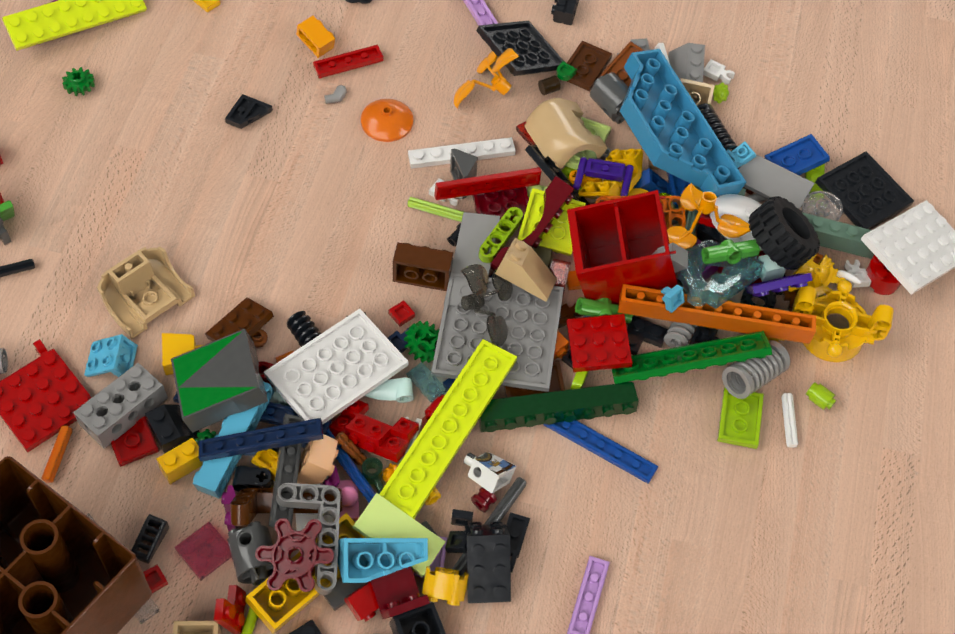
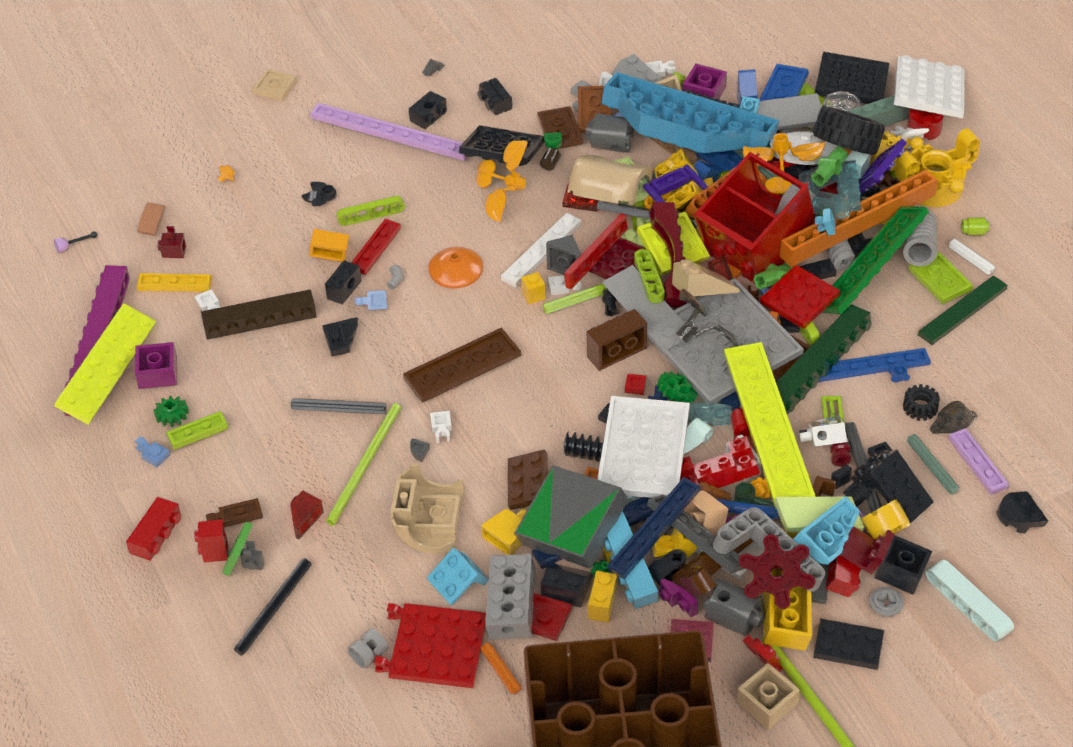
camera: 35 degrees left, 10 degrees down
none -> medium blue plate [134,436,170,467]
none -> magenta brick [135,342,177,389]
none -> lime plate [166,411,229,450]
none -> white plate [194,290,220,311]
none -> dark brown brick [201,289,317,340]
none -> reddish brown plate [206,498,263,527]
none -> clear red slope [290,490,324,540]
none -> axle [291,398,386,414]
none -> black brick [325,260,361,305]
none -> lime piece [326,403,401,526]
none -> lime beam [336,196,405,226]
none -> medium blue plate [355,290,388,310]
none -> reddish brown plate [403,327,521,403]
none -> dark grey tile [410,438,430,462]
none -> white plate [430,411,452,443]
none -> yellow brick [521,272,546,305]
none -> magenta brick [683,63,727,99]
none -> slope [737,69,758,105]
none -> reddish brown bracket [812,476,836,497]
none -> lime tile [821,396,845,425]
none -> blue plate [888,364,910,383]
none -> black tyre [903,384,940,421]
none -> sand green axle [907,434,959,495]
none -> dark green tile [918,275,1008,345]
none -> clear smoke hat [930,401,978,434]

